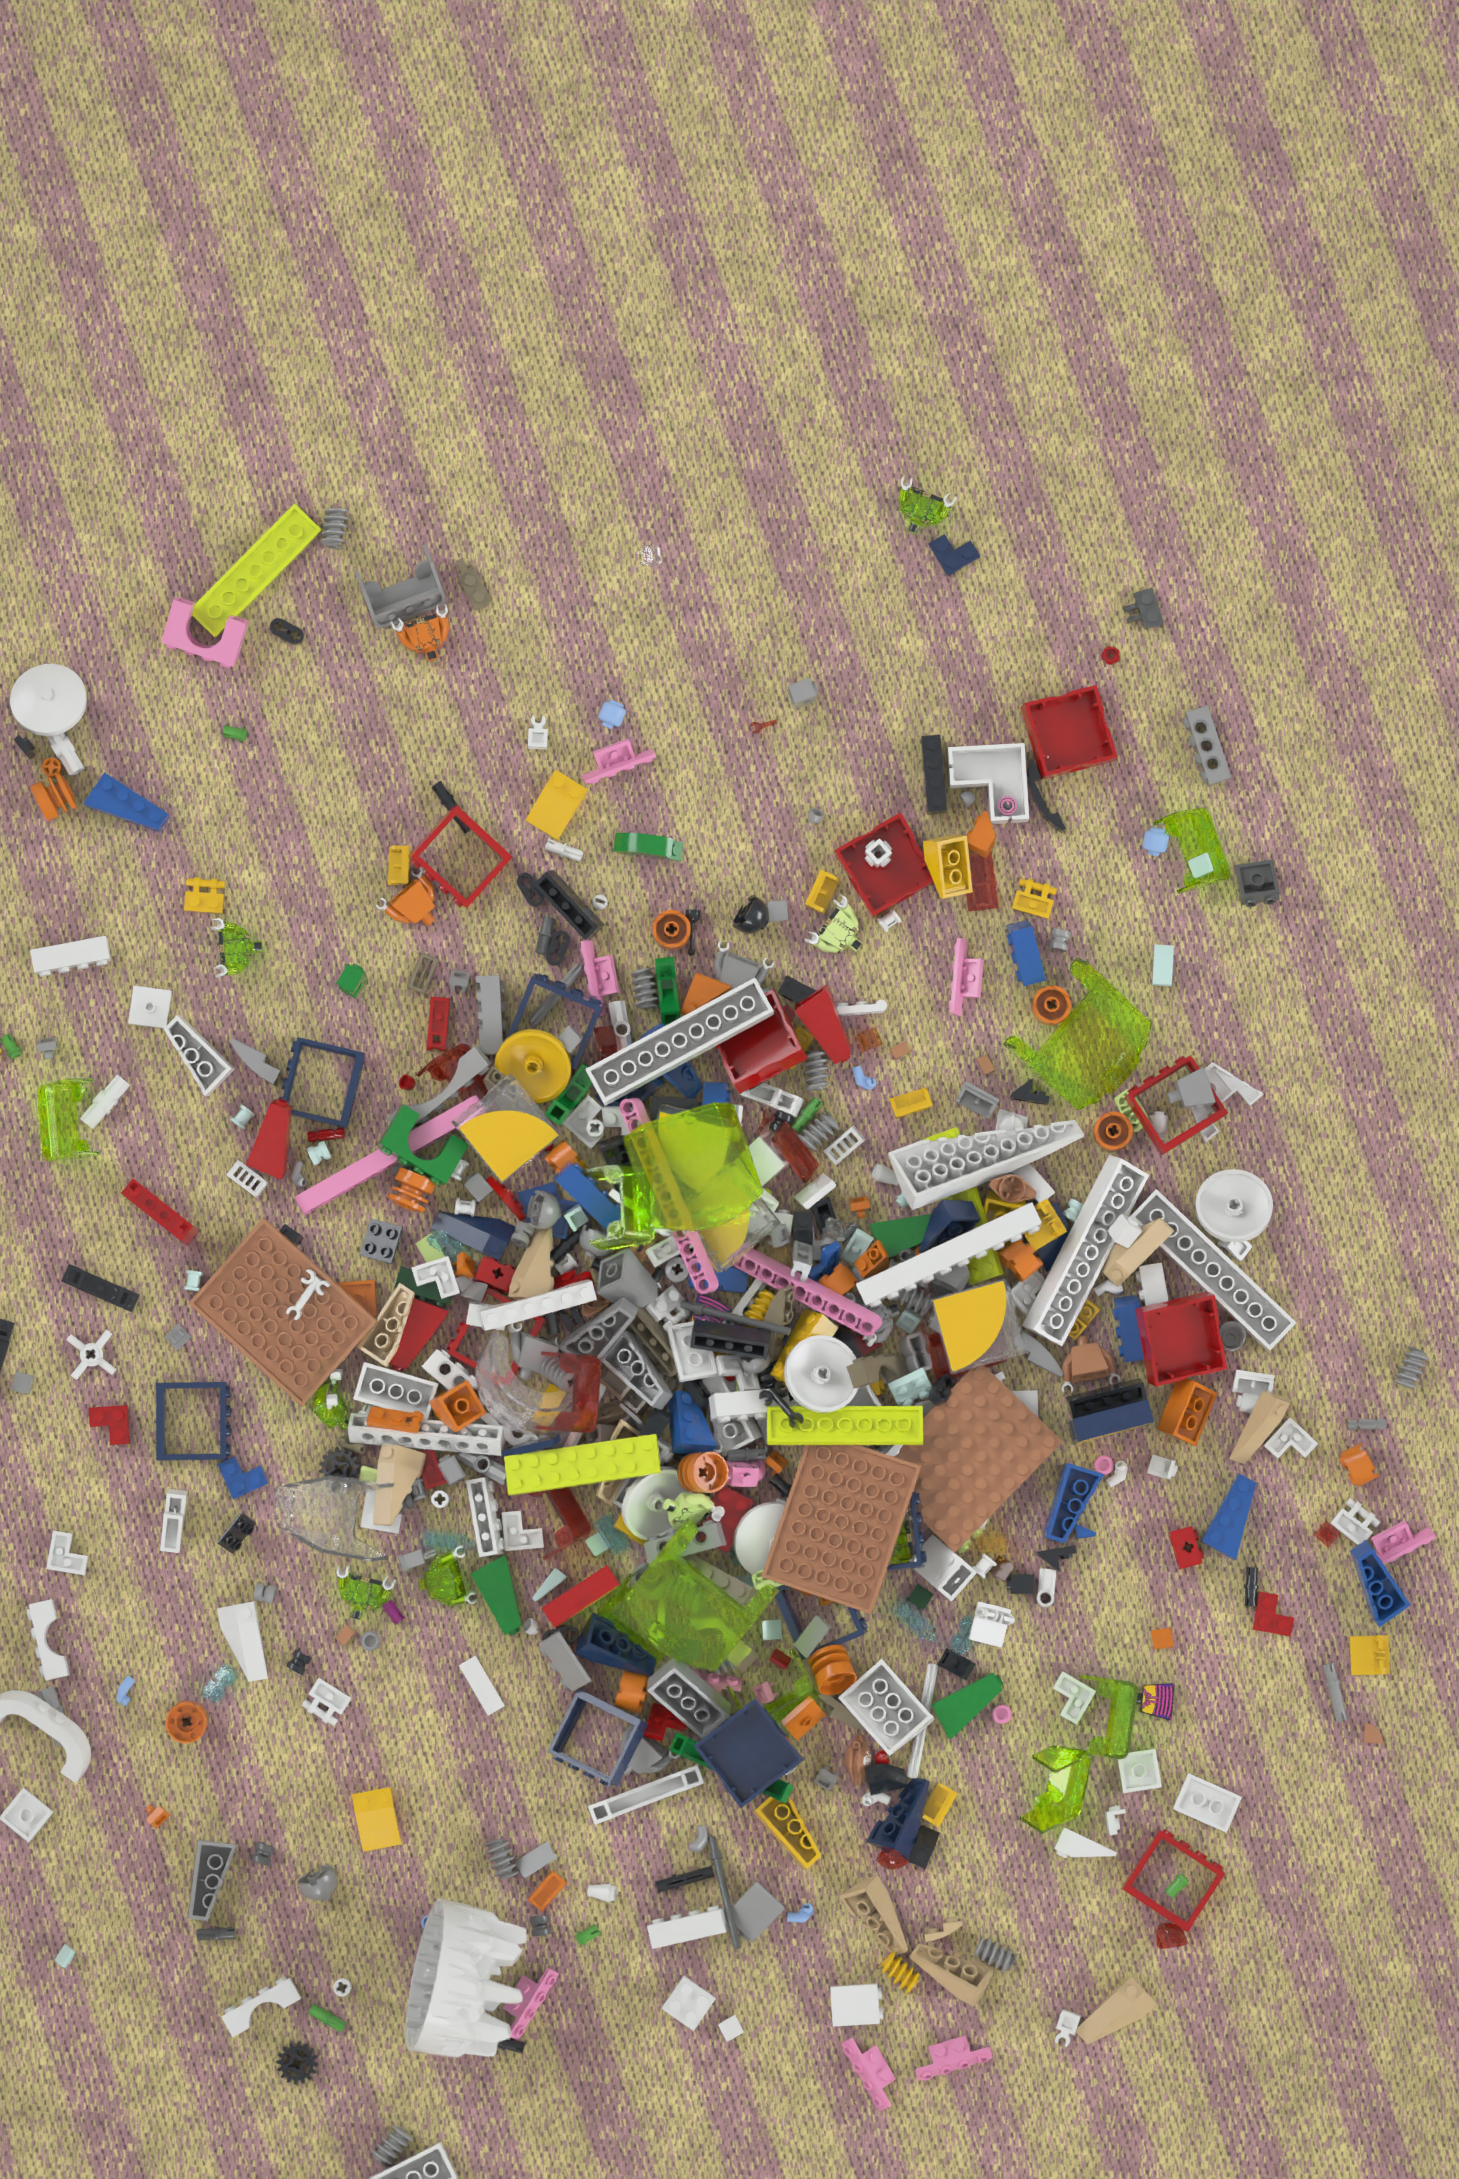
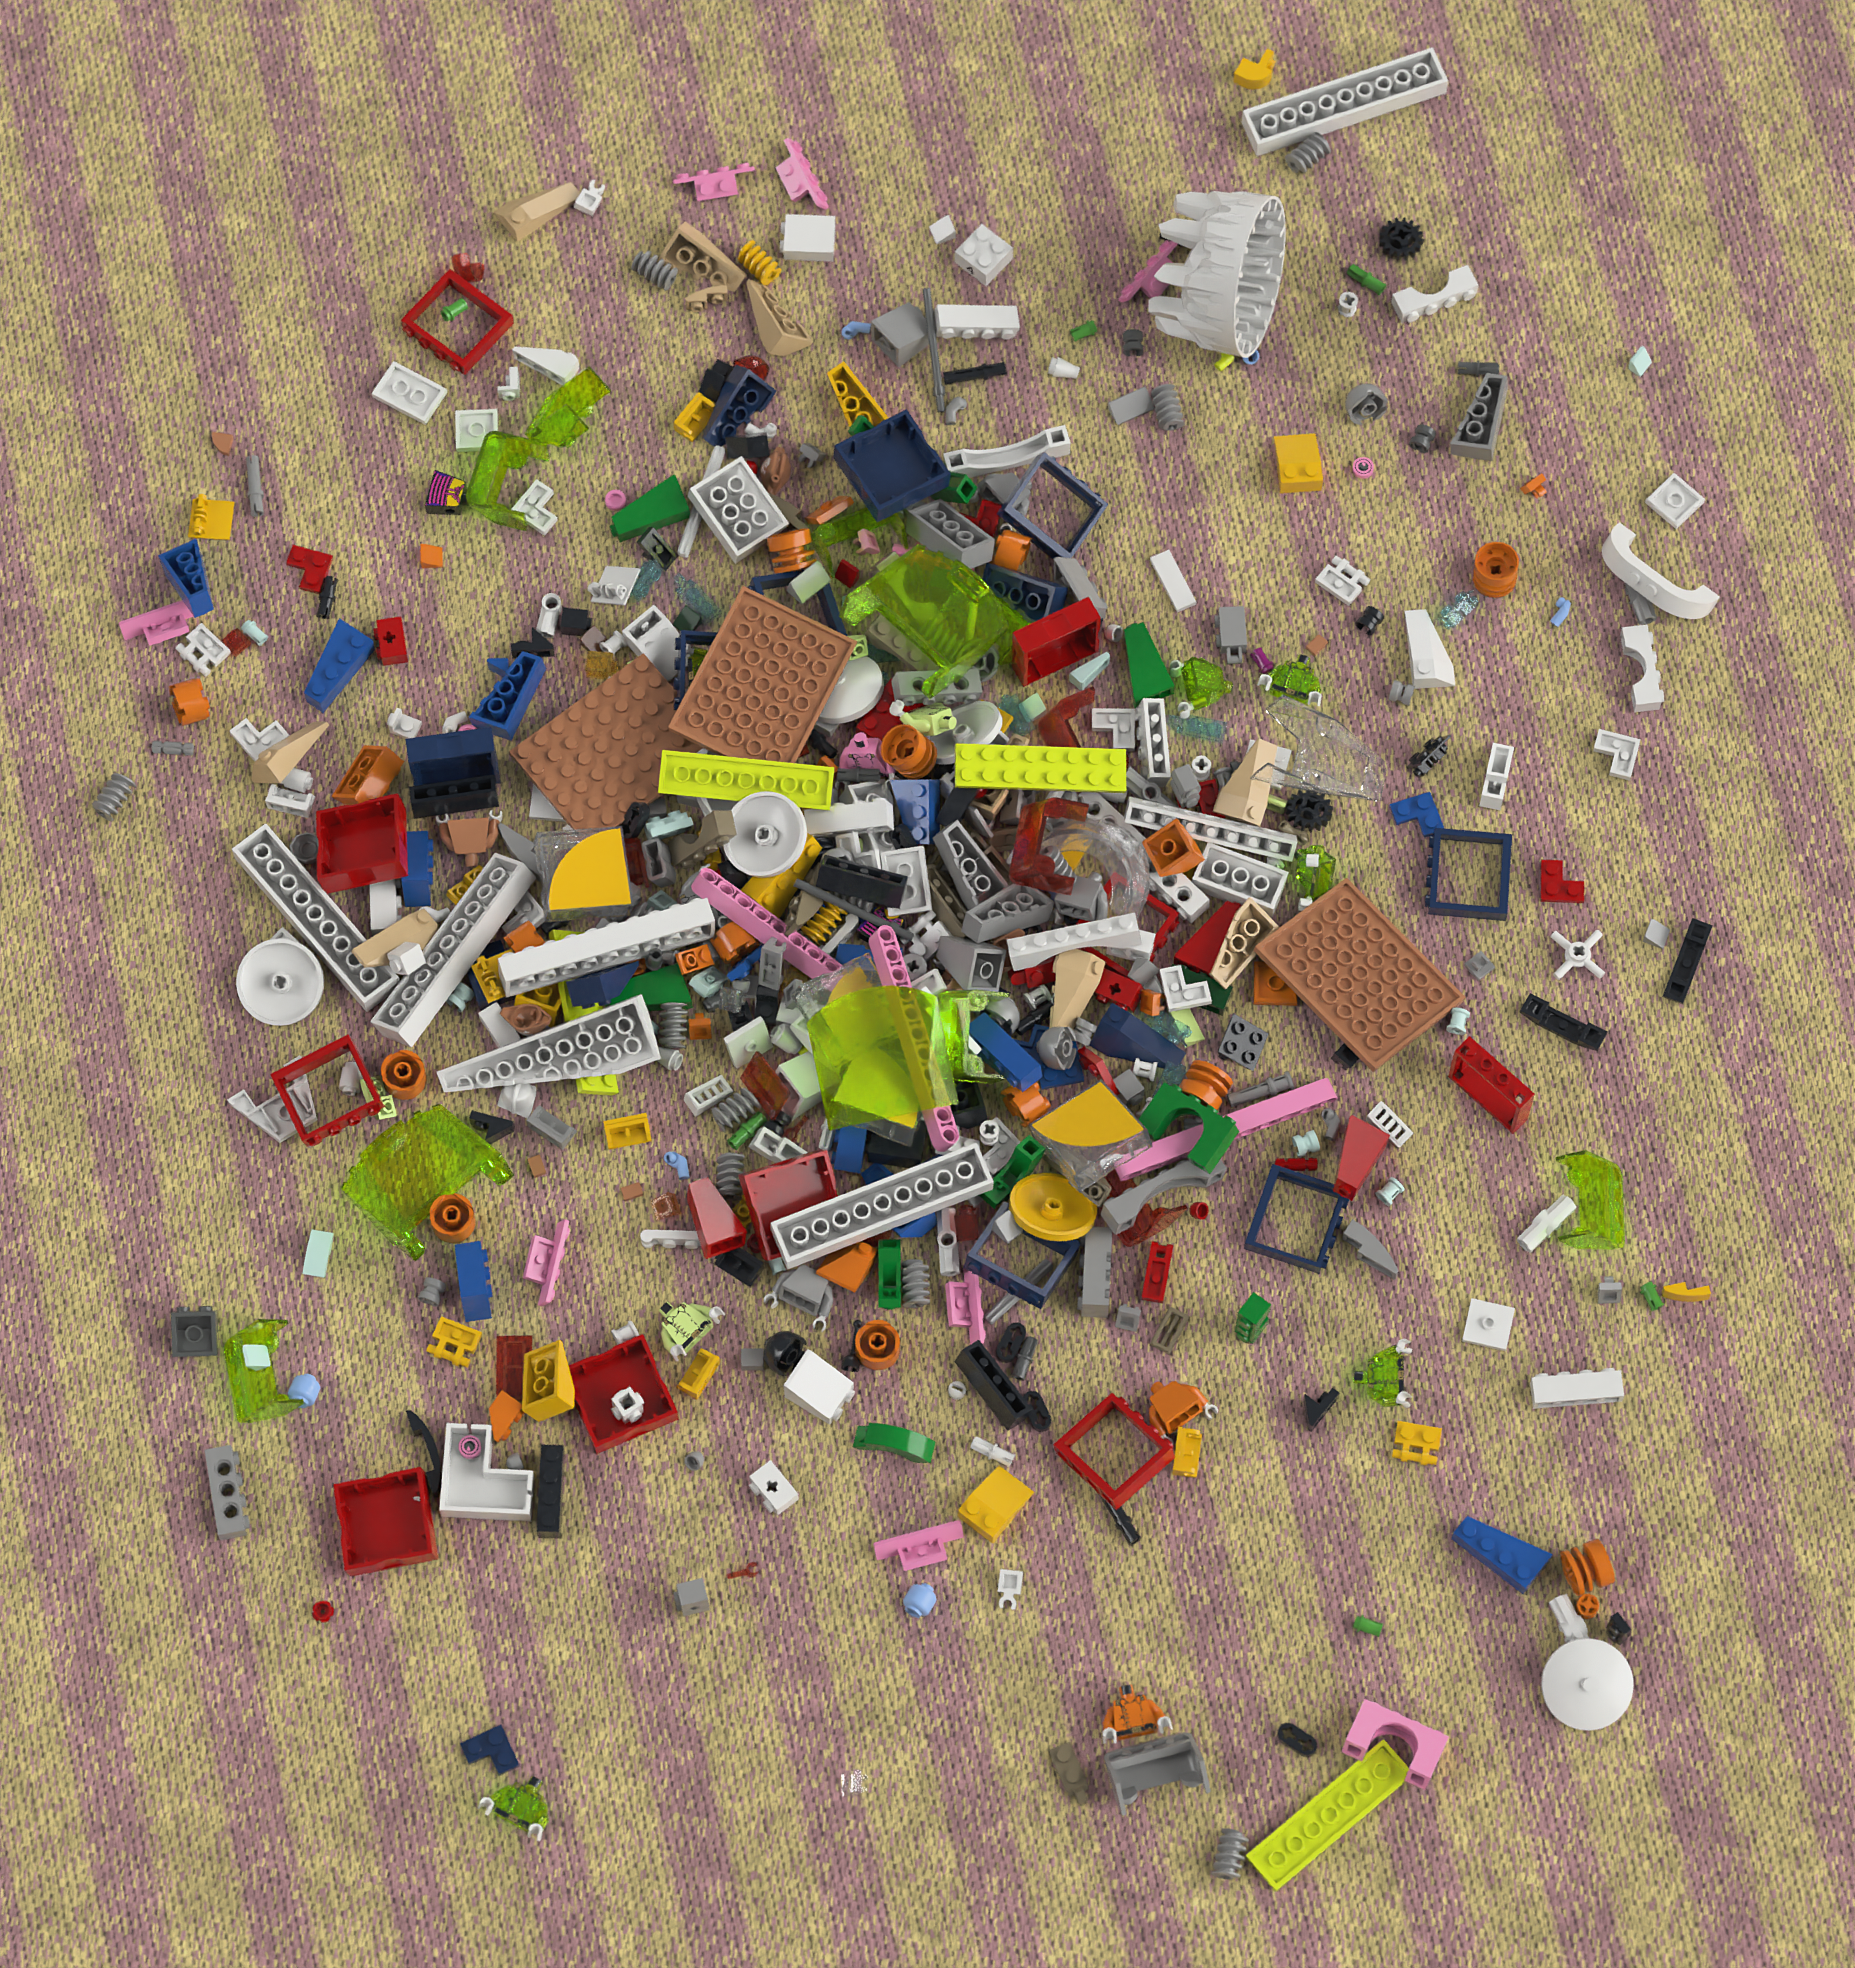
camera: 170 degrees left, 15 degrees down
white wedge [164,1015,235,1096] -> none
white bar [286,1269,331,1320] -> none
light grey plate [361,1631,380,1651] -> none
orange plate [366,1406,424,1433] -> none
light grey piece [397,1549,436,1573] -> none
dark blue tile [501,1434,561,1458] -> none
orange plate [527,1870,567,1912] -> none
light aqua panel [562,1204,589,1232] -> none
black bar [759,1381,804,1428] -> none
dark grey hinge [1123,588,1163,630] -> none
light grey torso [1167,1067,1216,1109] -> none
none -> light aqua pin [241,620,268,646]
none -> light grey piece [658,1003,688,1049]
none -> white brick [749,1460,799,1516]
none -> white brick [770,1024,803,1054]
none -> white slope [784,1349,855,1425]
none -> clear light blue hinge [1152,1061,1187,1098]
none -> light grey brick [1214,606,1247,664]
none -> light grey pin [1227,1071,1294,1108]
none -> black slope [1303,1388,1340,1432]
none -> bright pink tile [1352,457,1374,479]

